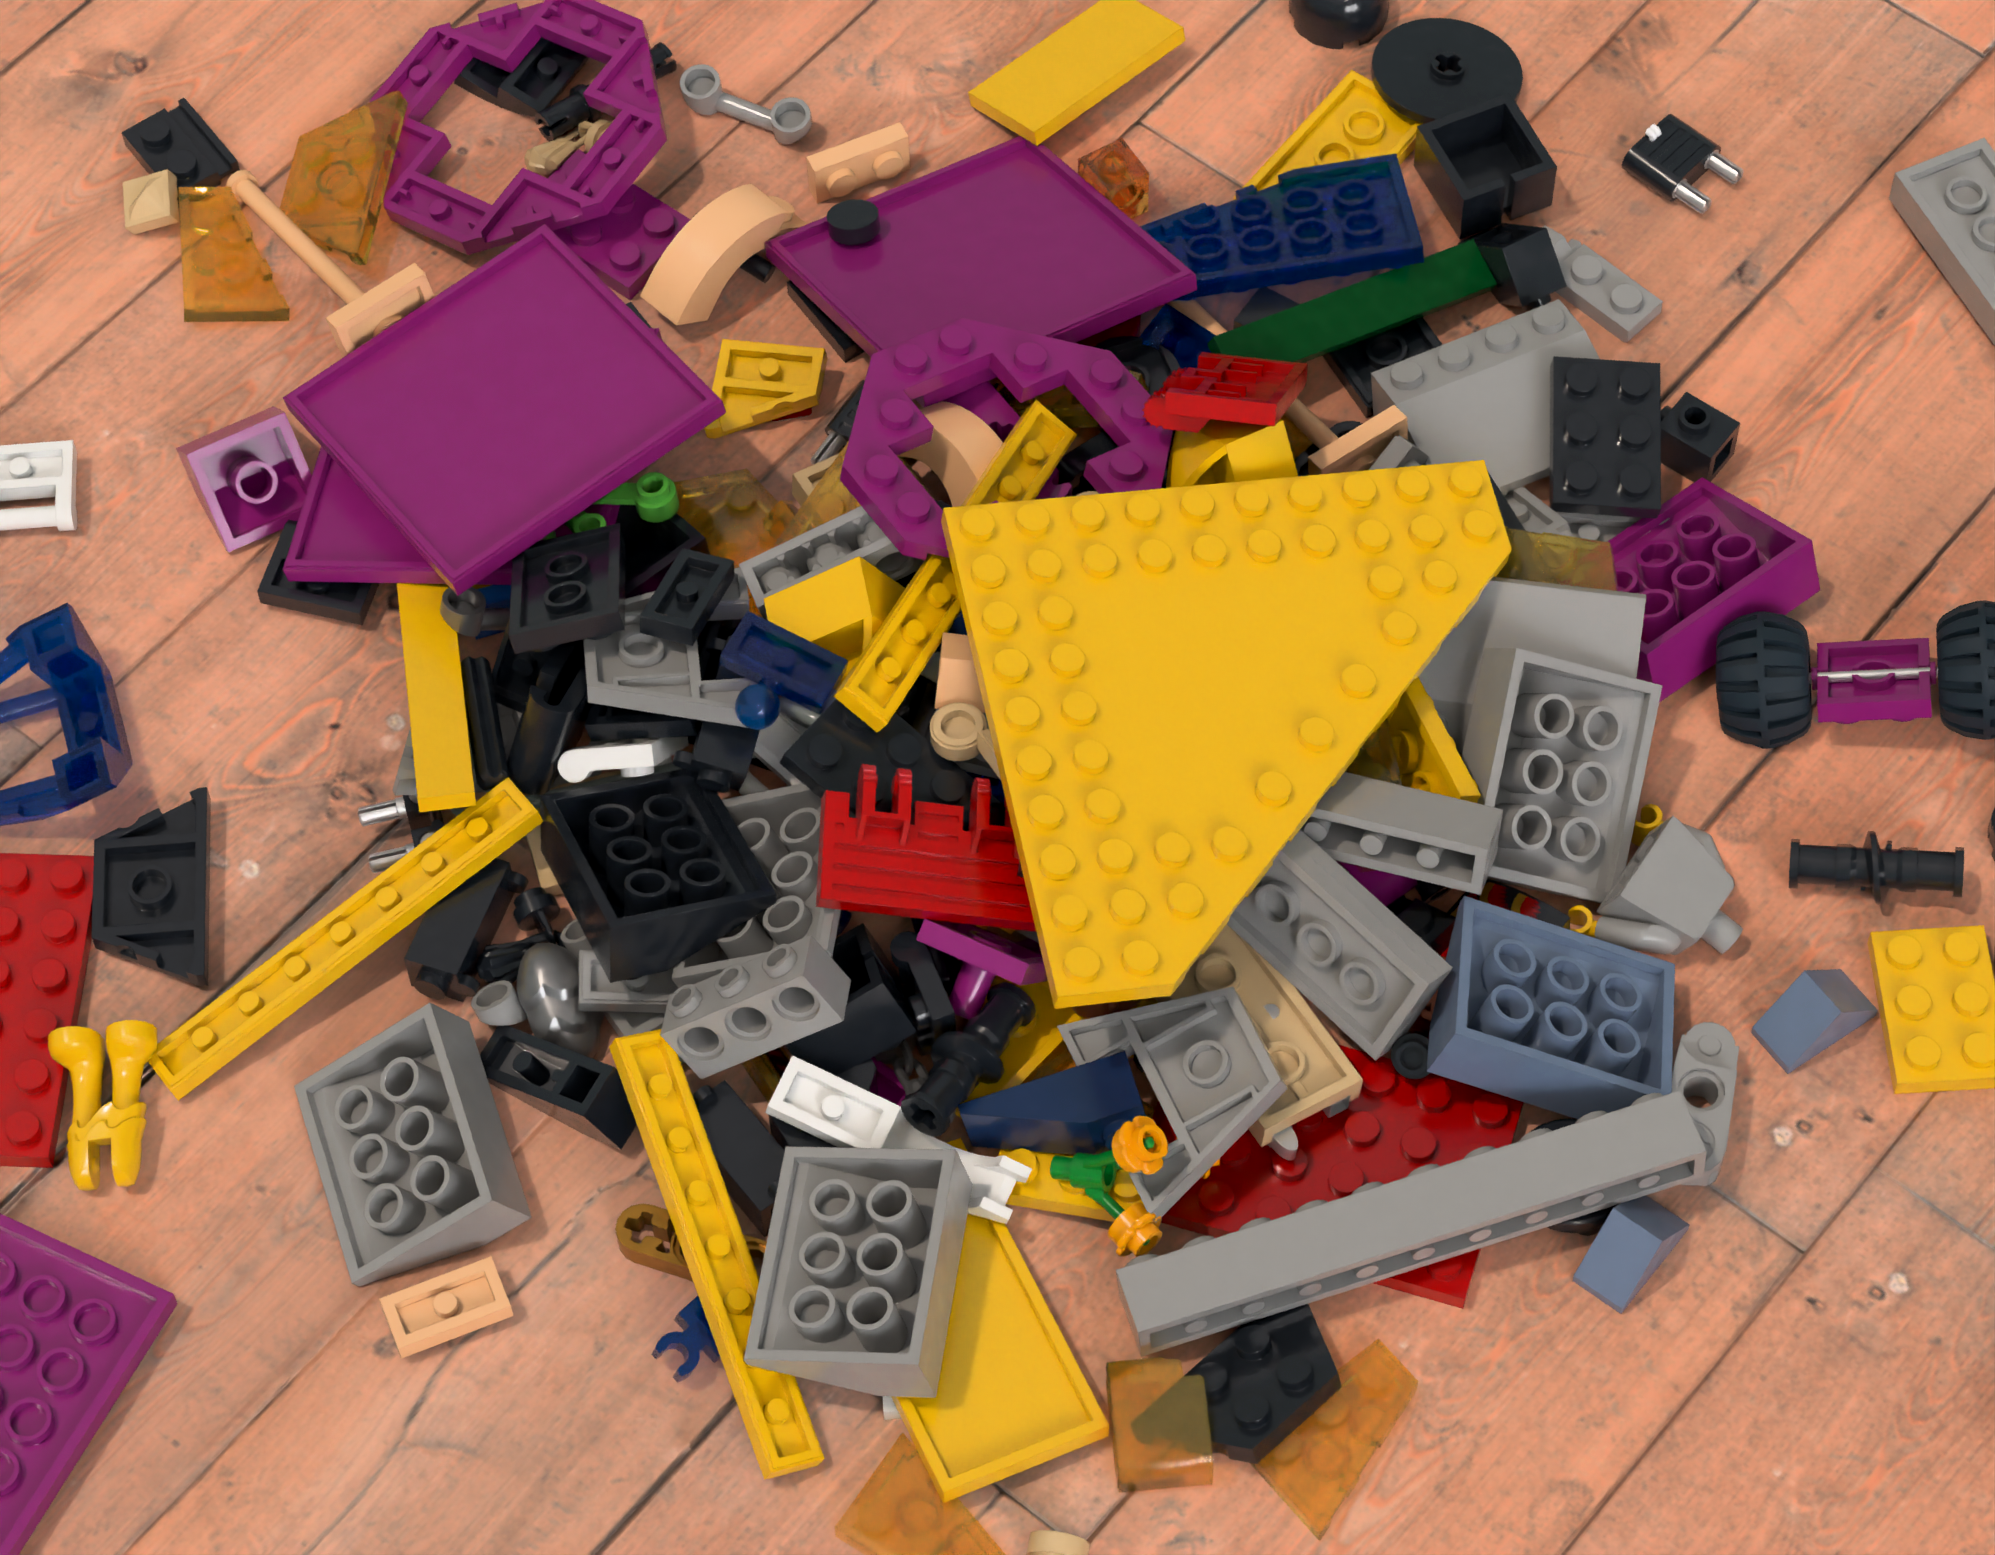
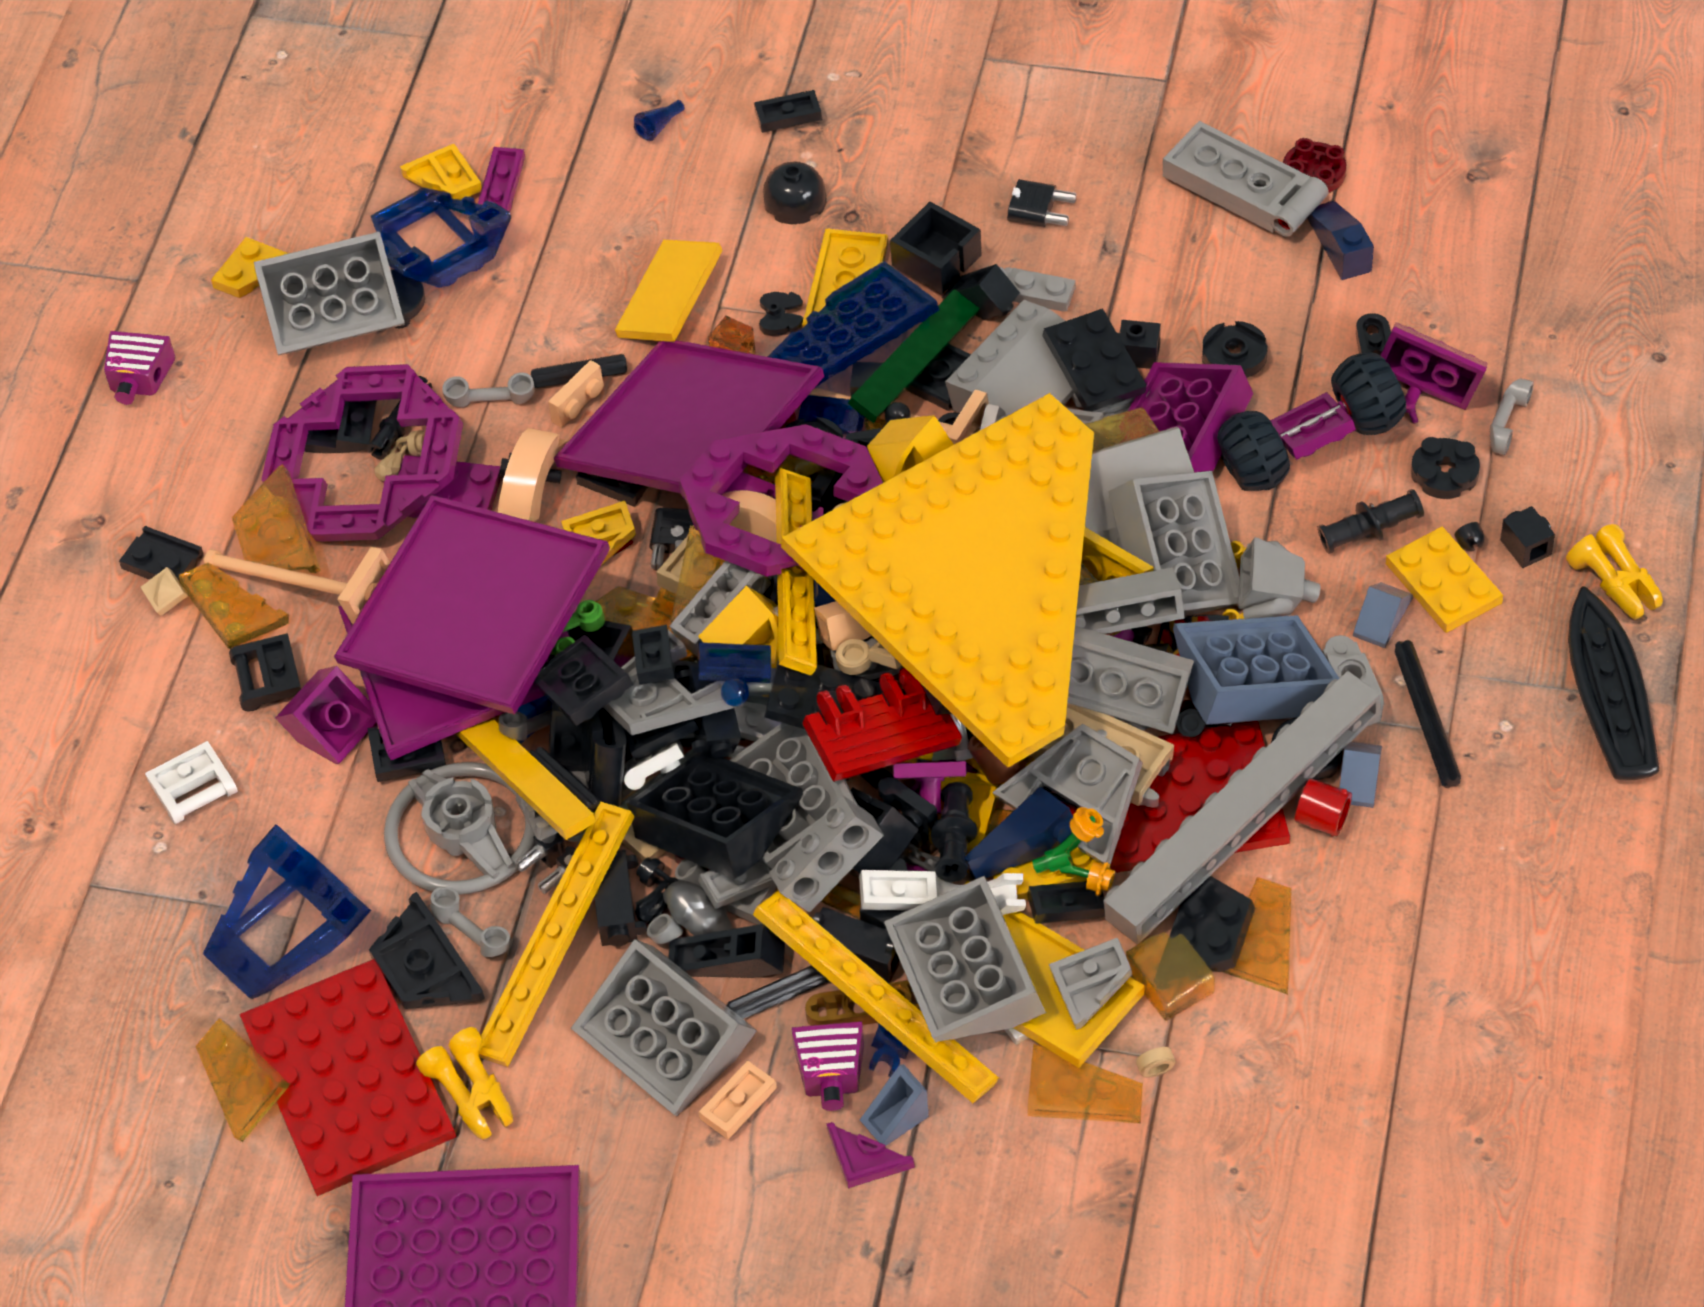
camera: 25 degrees left, 5 degrees down
black tile [827,199,880,245] -> none
red hinge [1142,352,1308,433] -> none
black piece [1371,18,1523,124] -> none
none -> black plate [229,633,301,712]
none -> light grey piece [384,762,535,895]
none -> light grey bar [430,887,510,957]
none -> black axle [531,354,627,388]
none -> black axle [727,965,829,1019]
none -> black piece [759,292,803,336]
none -> magenta torso [792,1022,864,1111]
none -> magenta tile [827,1122,915,1188]
none -> sand blue slope [860,1065,929,1146]
none -> black plate [1027,881,1105,924]
none -> light grey wing [1049,937,1132,1030]
none -> black plate [1202,321,1268,379]
none -> red piece [1295,778,1352,836]
none -> black axle [1394,640,1461,788]

